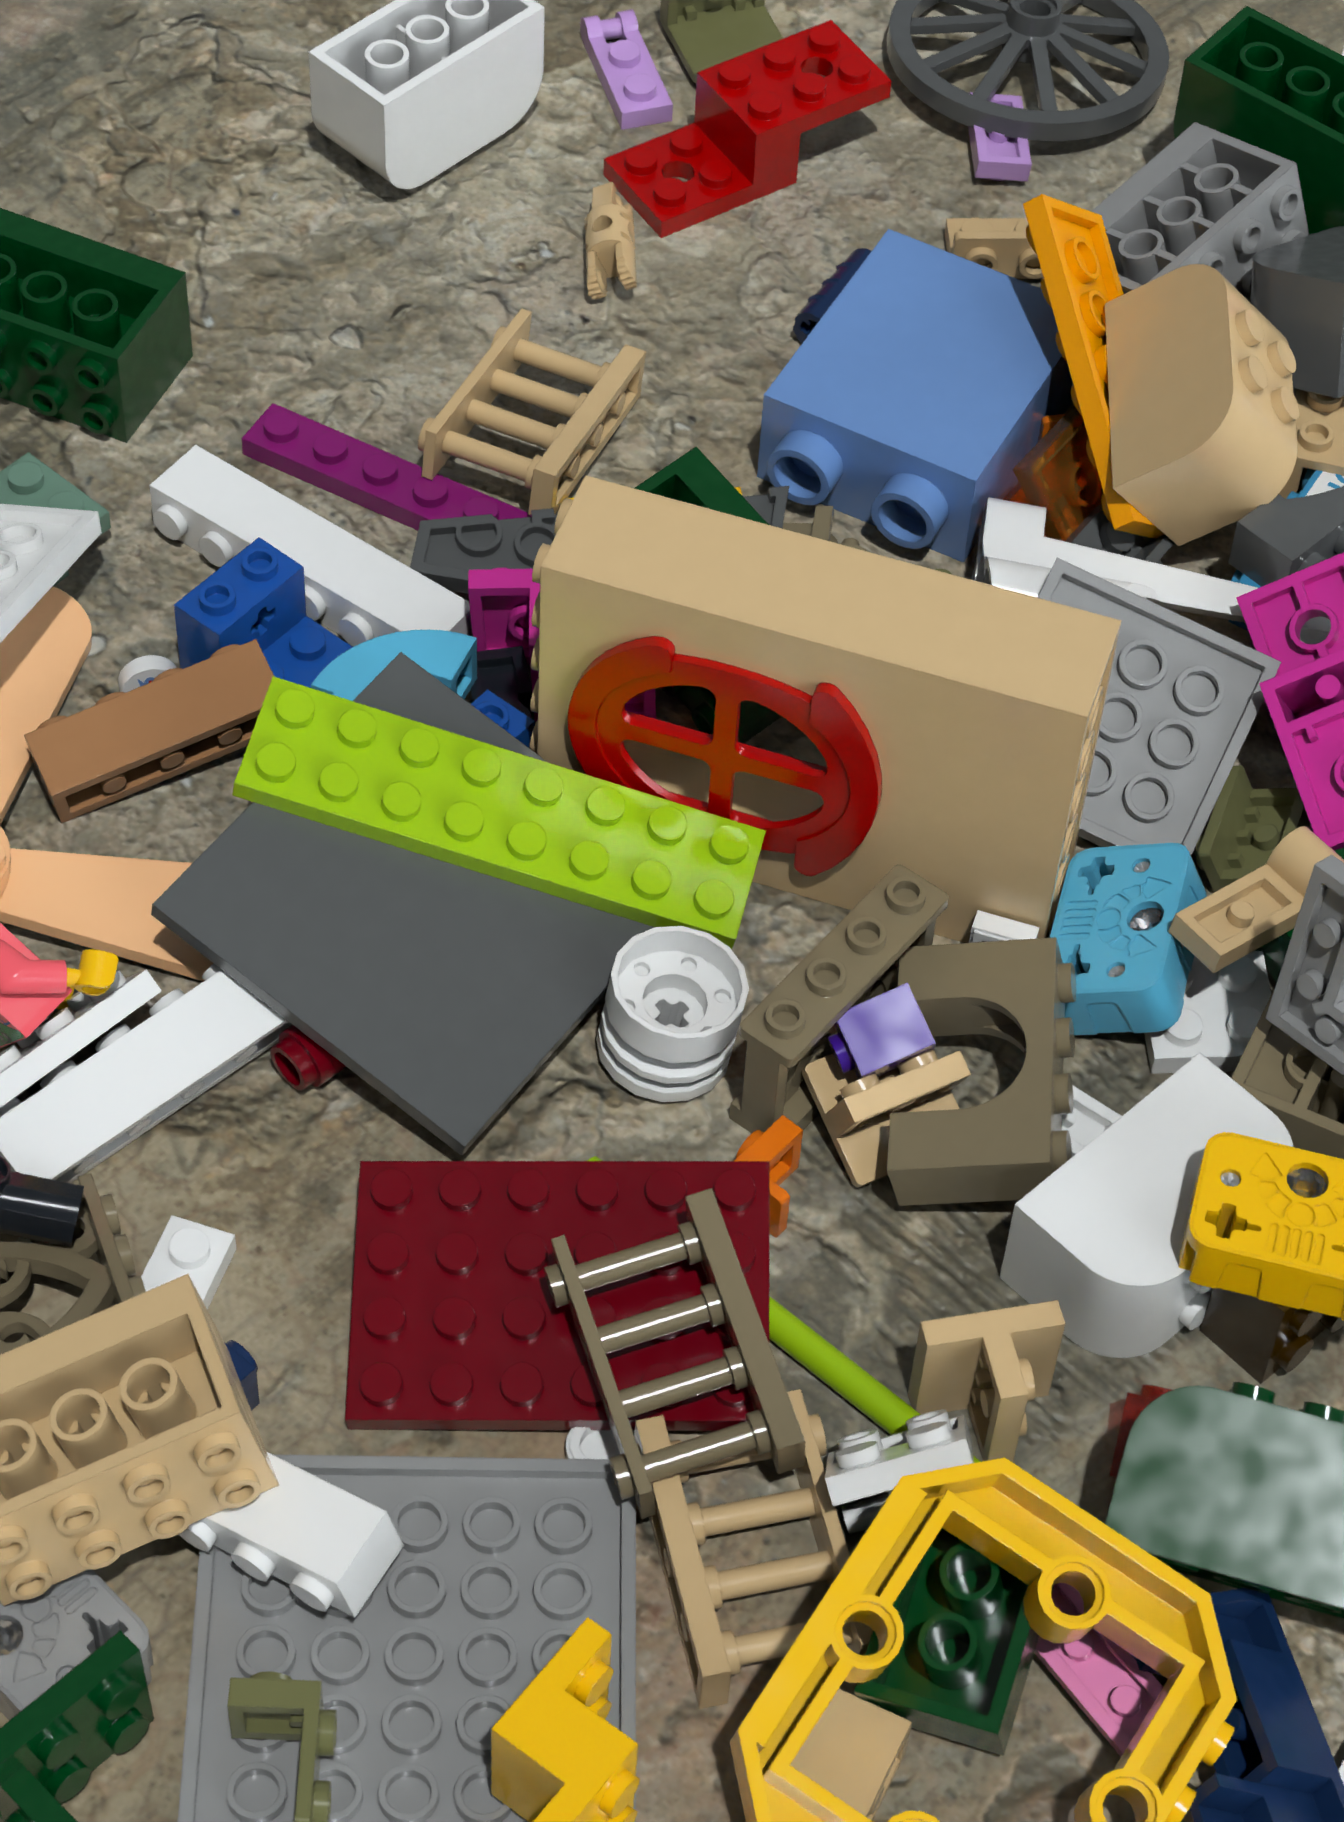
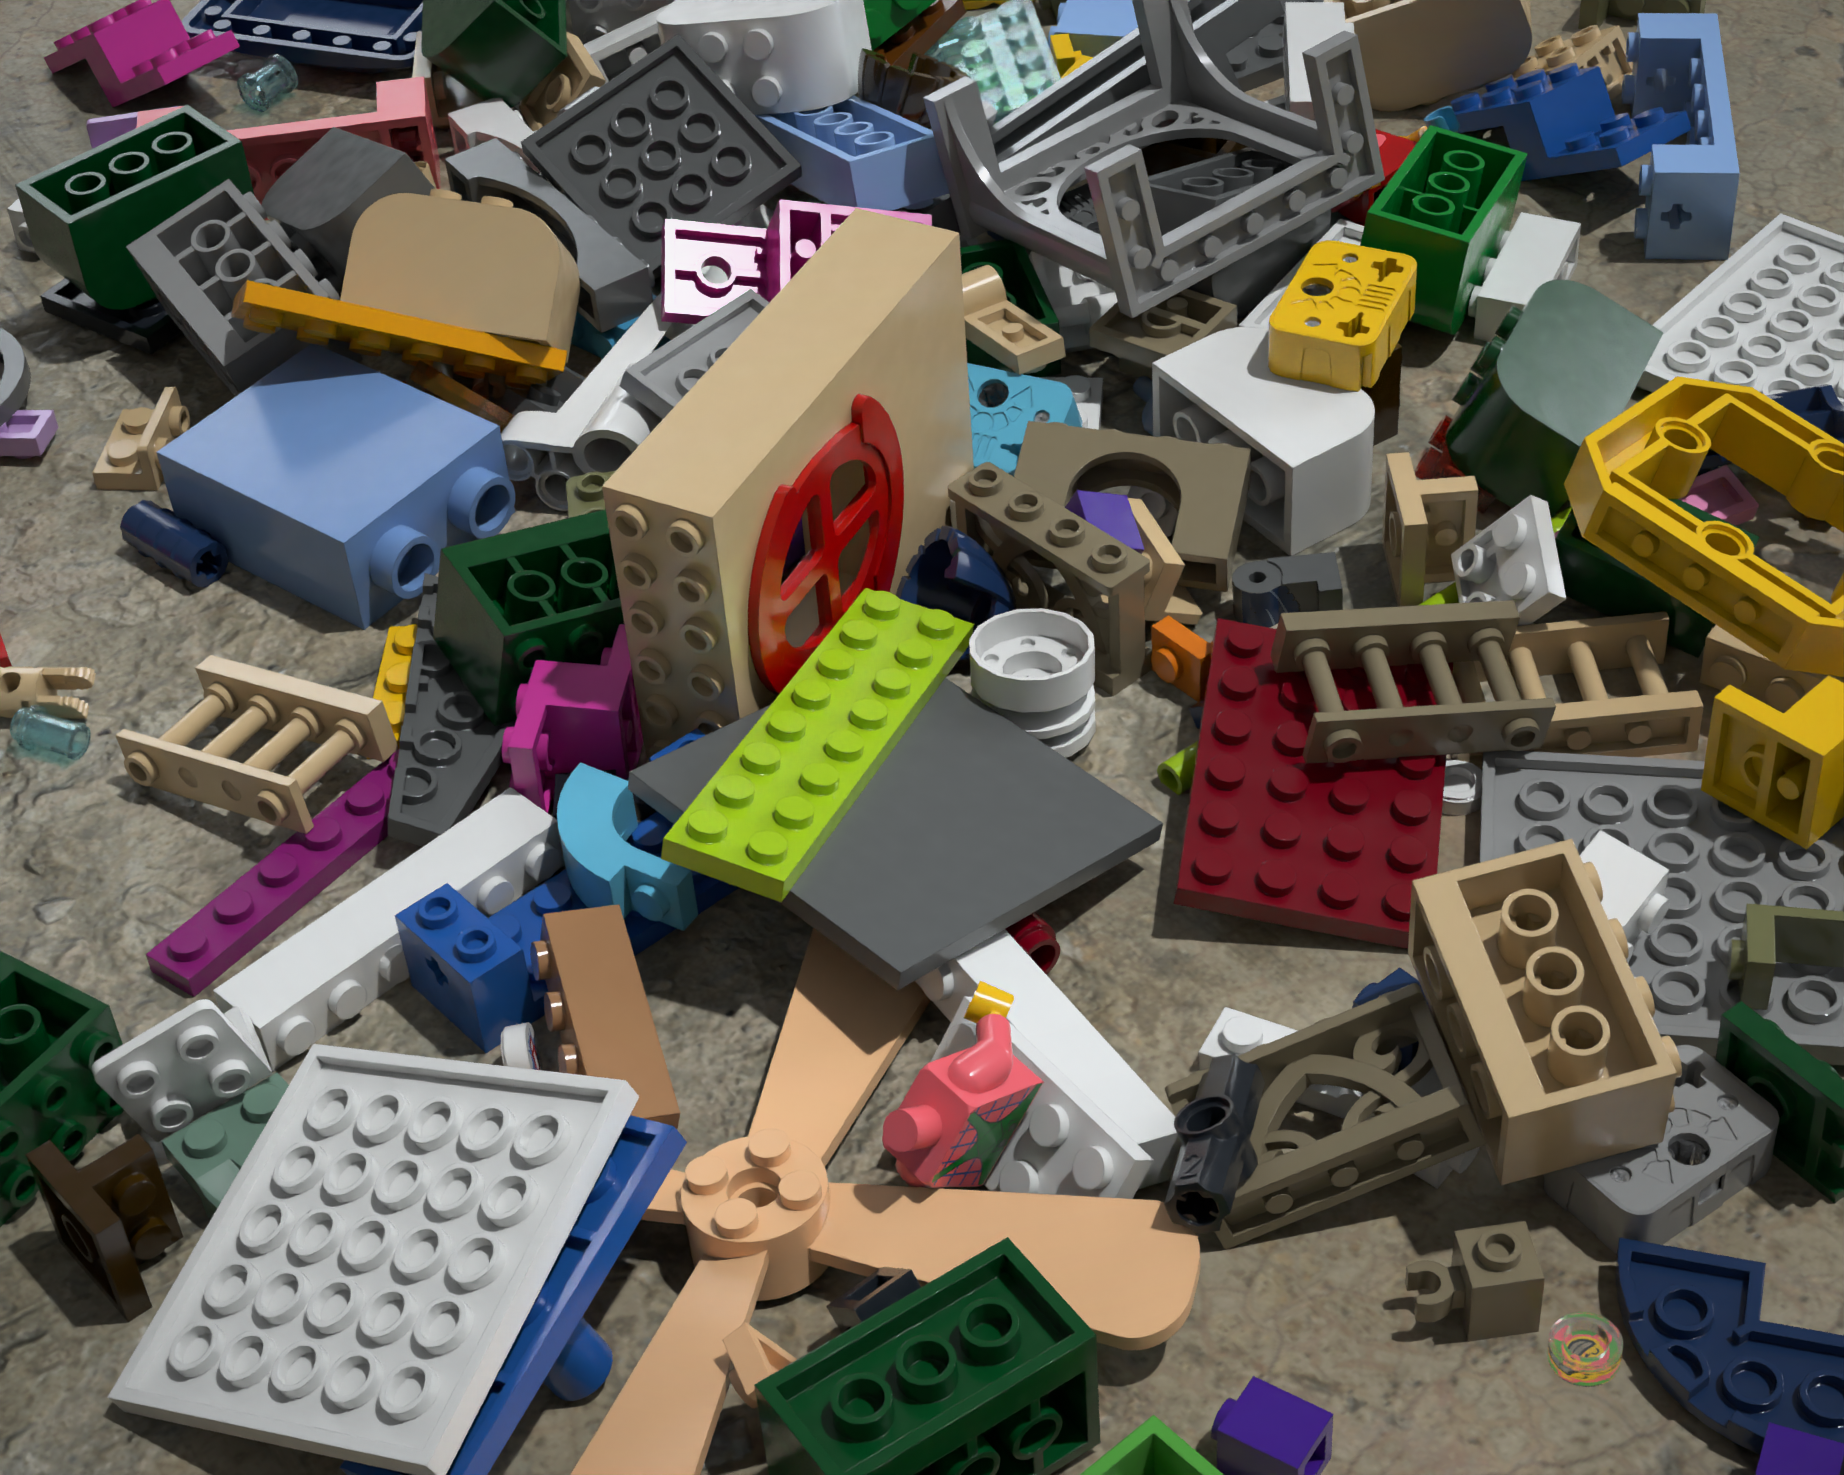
camera: 75 degrees left, 10 degrees down
none -> clear light blue pin [10,704,91,760]
none -> white bracket [92,999,272,1142]
none -> dark blue hair [896,526,1017,660]
none -> dark grey leg [1232,552,1343,628]

